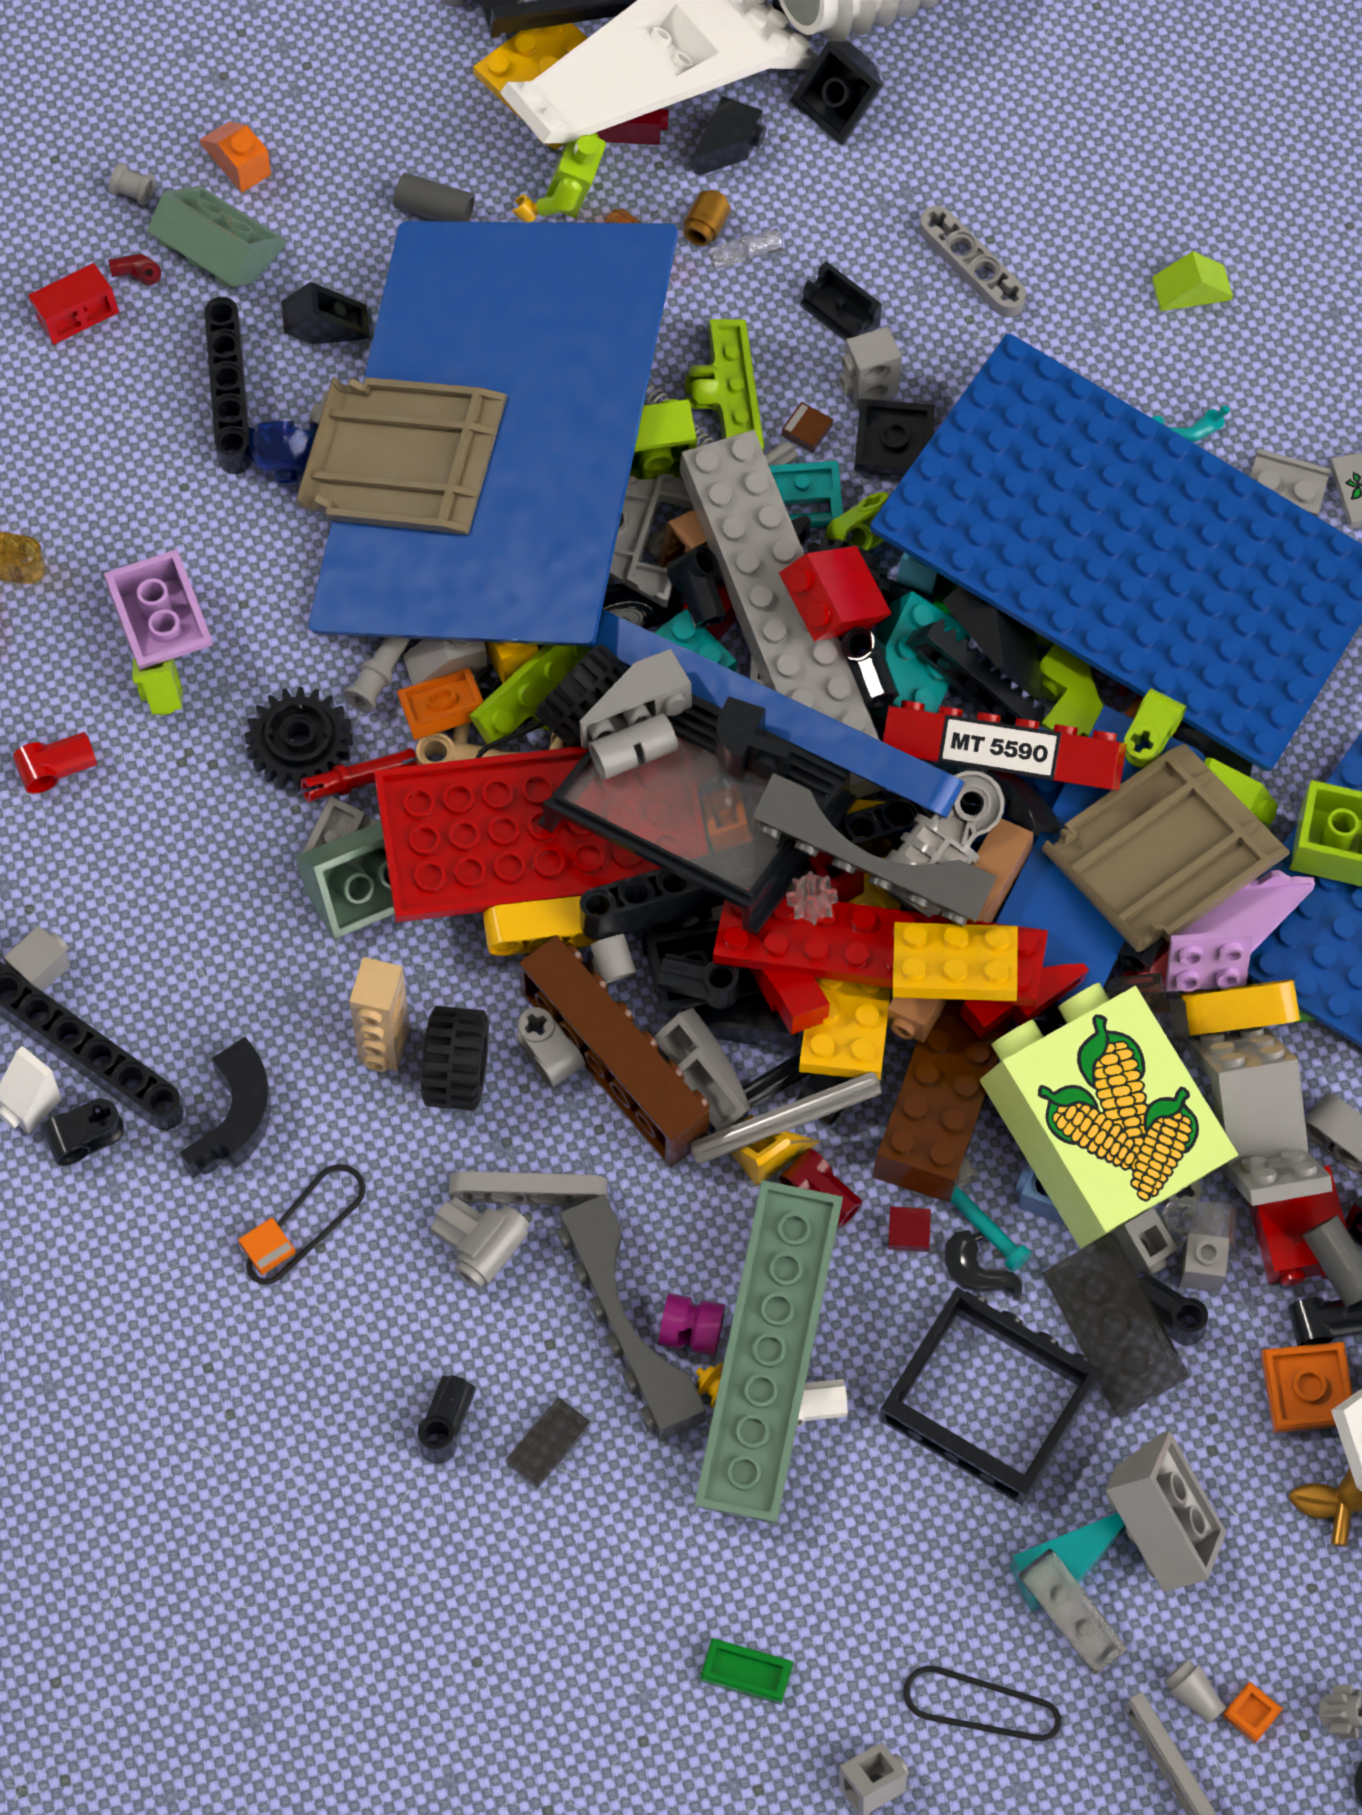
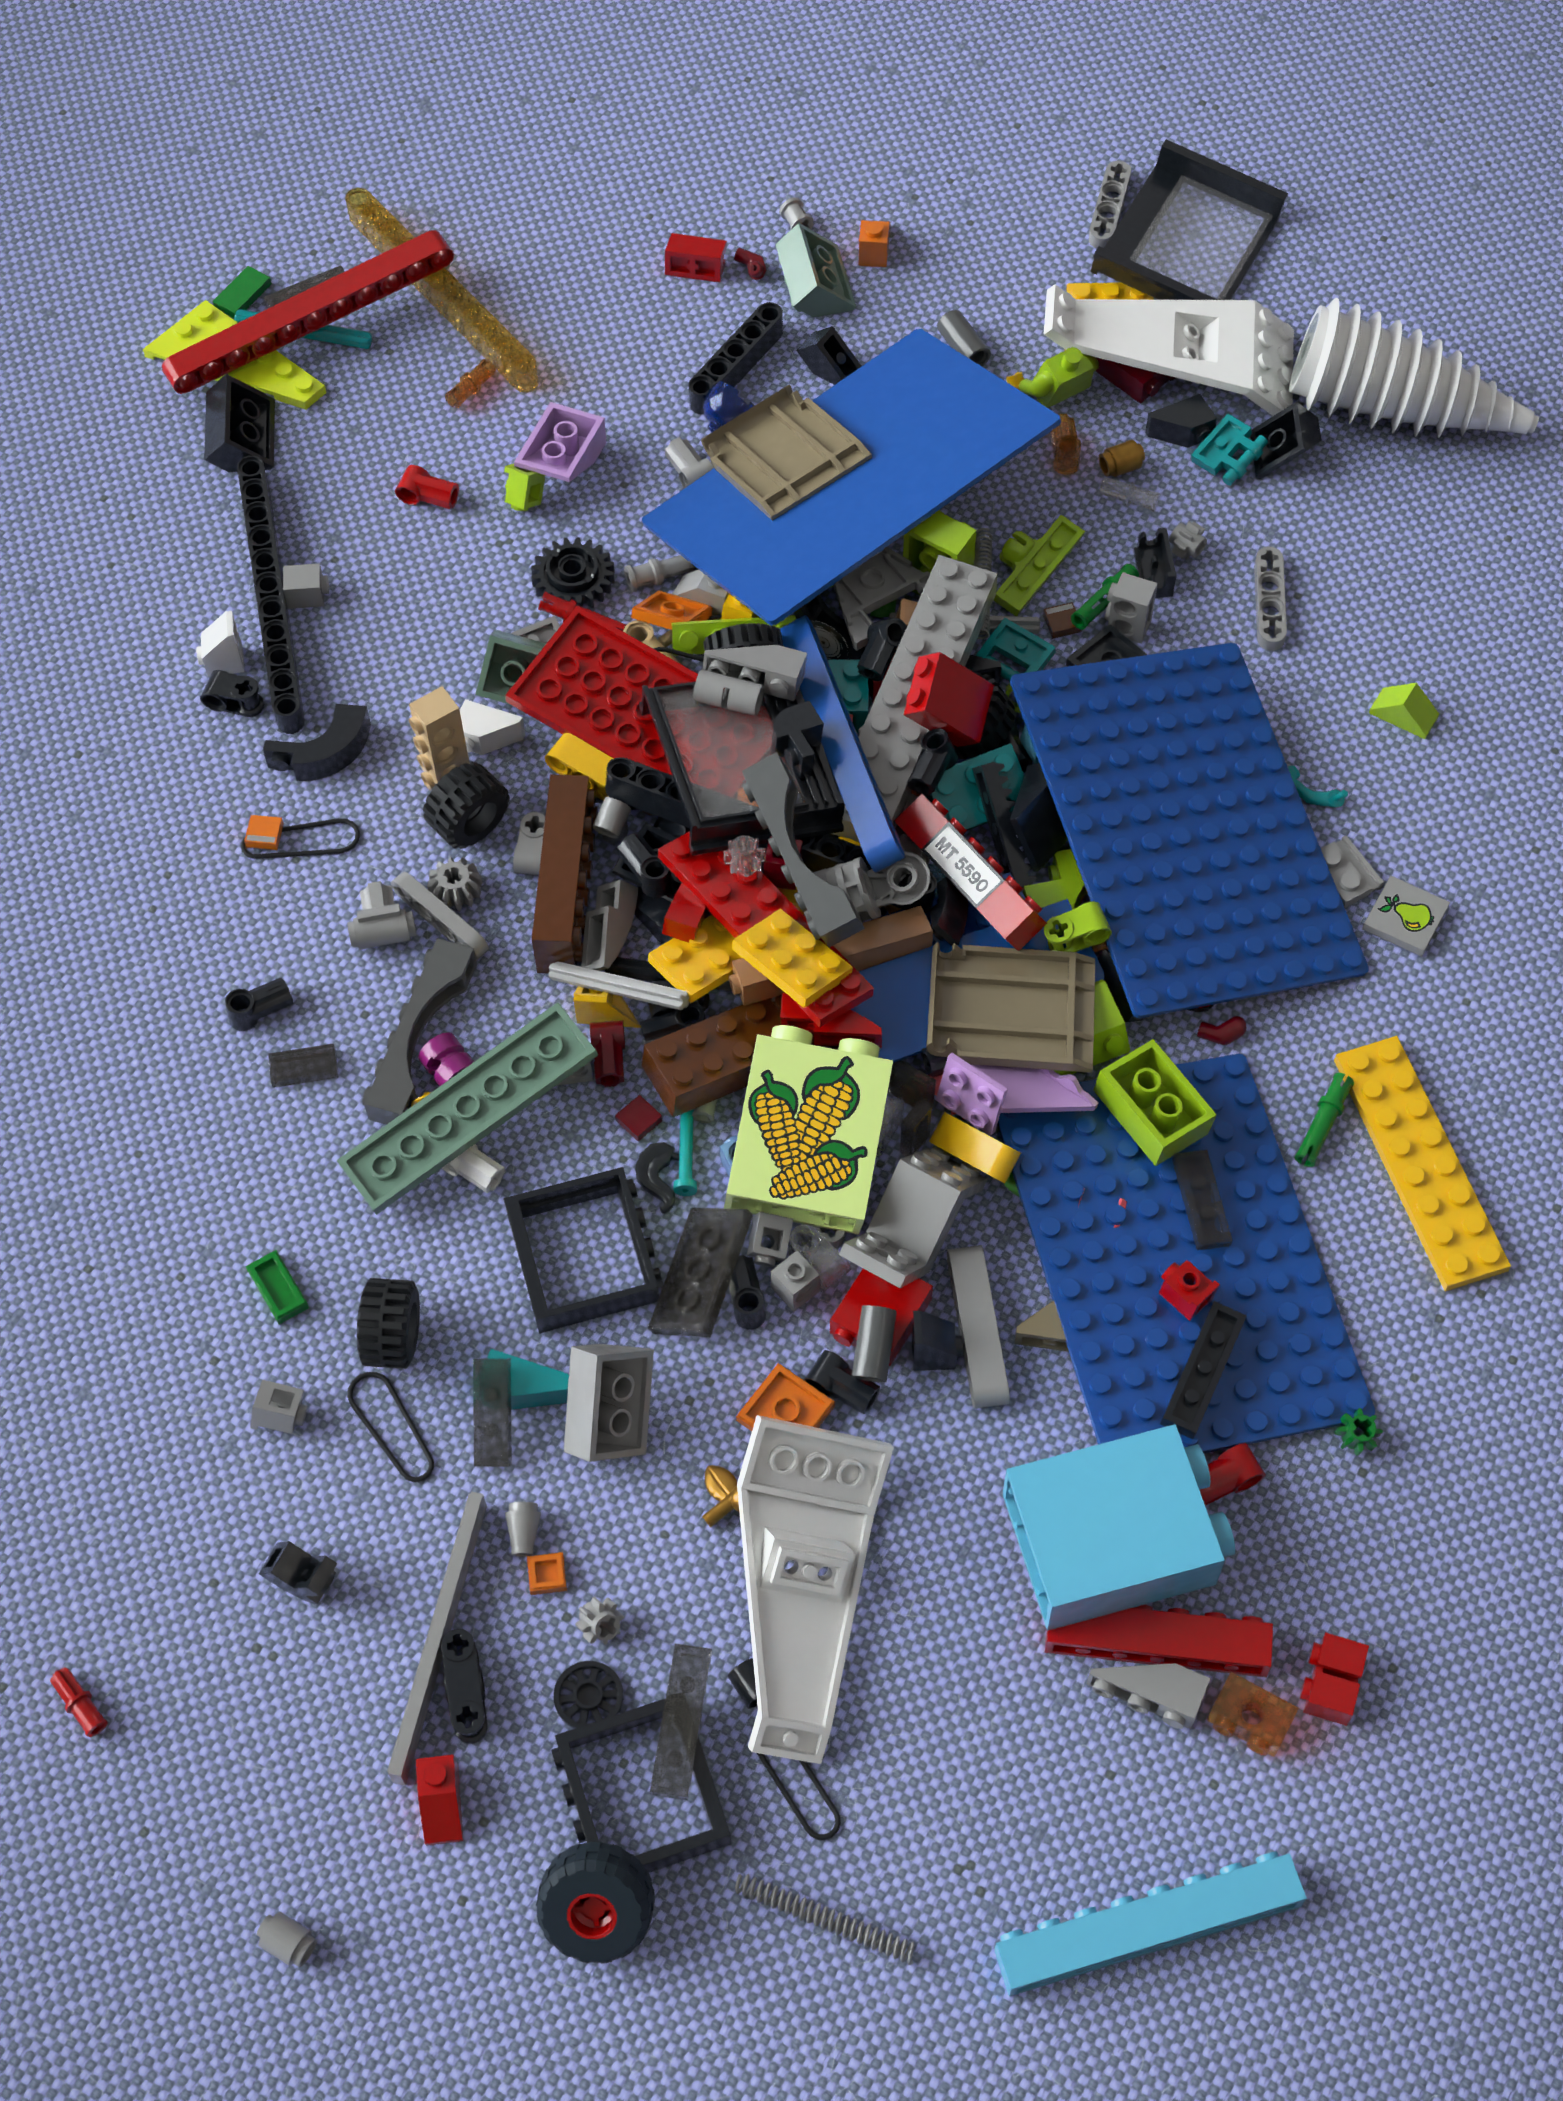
camera: 45 degrees right, 5 degrees down
none -> black tyre [357,1278,420,1369]
none -> light grey gear [427,856,483,912]
none -> white slope [460,699,525,755]
none -> black piece [639,1001,706,1044]
none -> light grey piece [665,437,713,488]
none -> green pin [1071,564,1139,630]
none -> light grey gear [1169,521,1207,559]
none -> teal plate [1191,414,1268,486]
none -> dark red arm [1197,1016,1247,1045]

